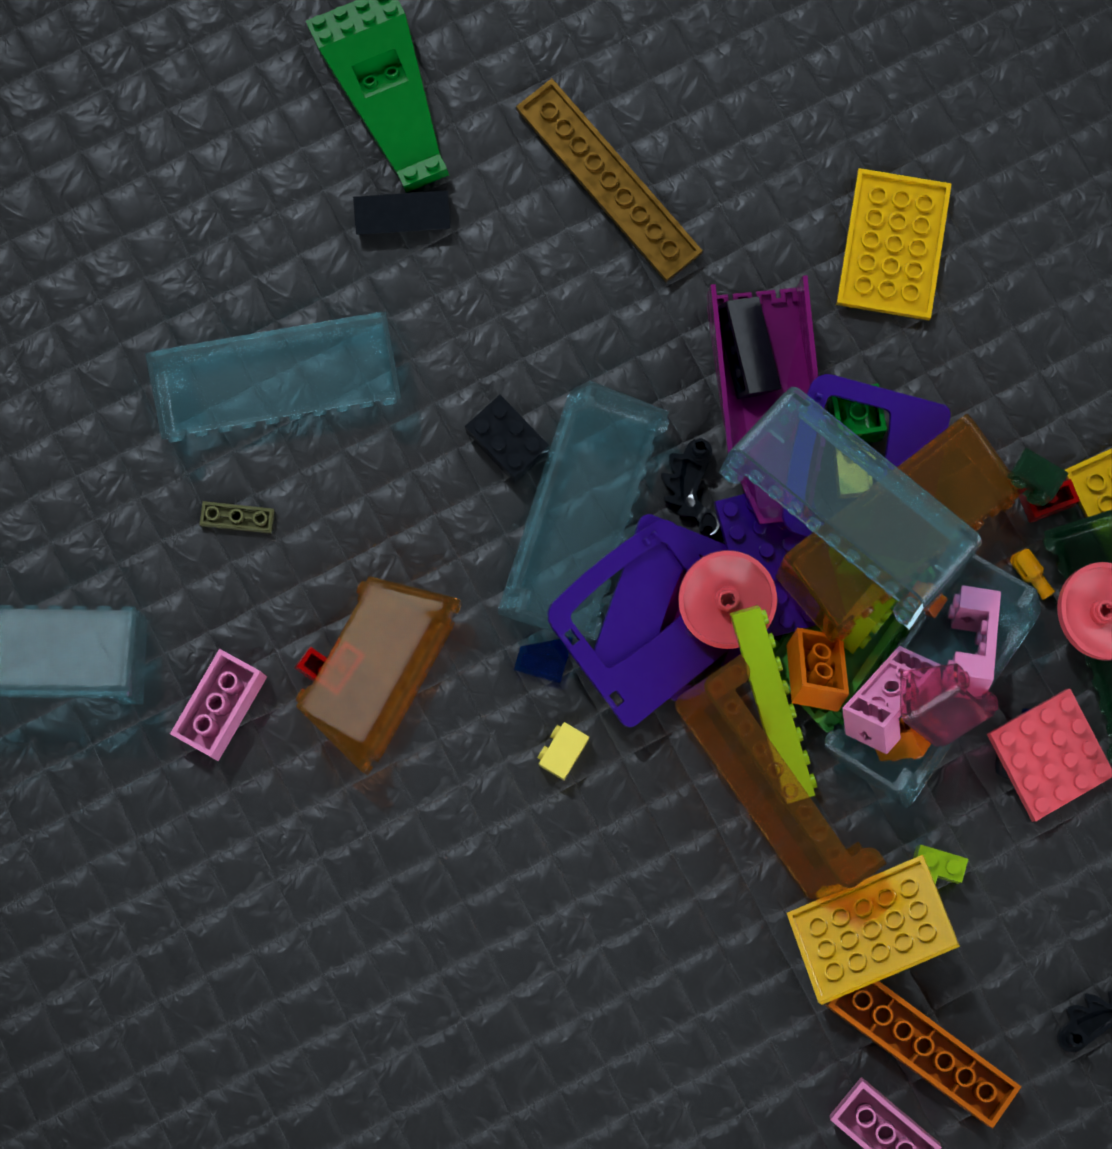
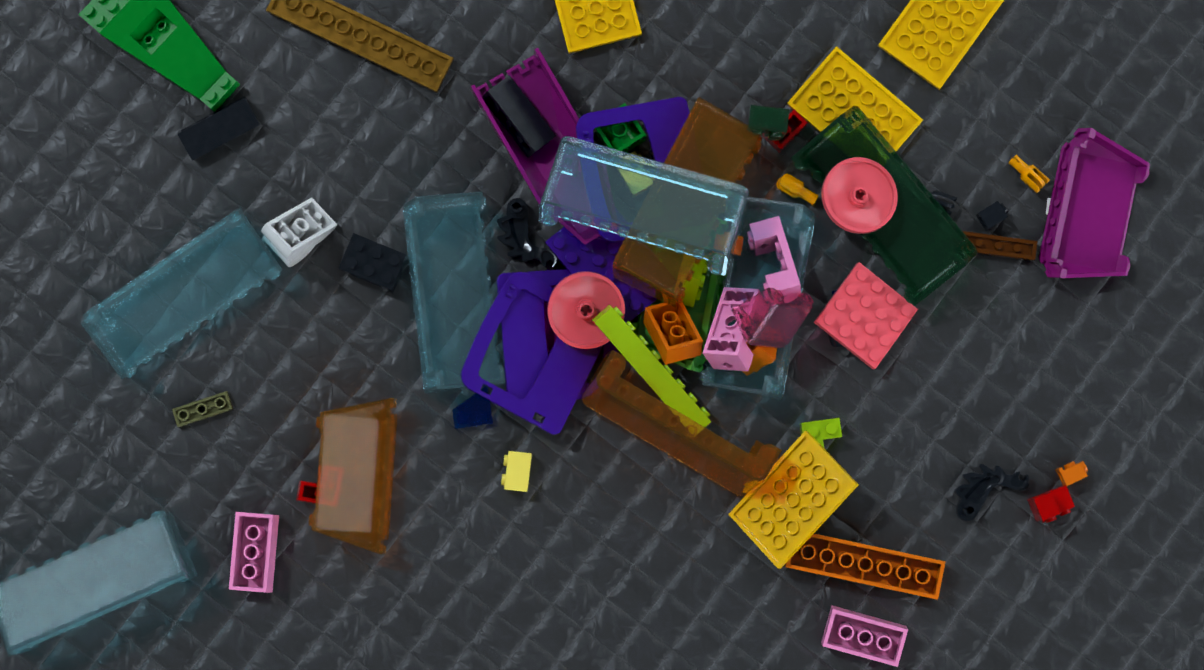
camera: 25 degrees left, 5 degrees up
none -> white brick [261,197,337,267]

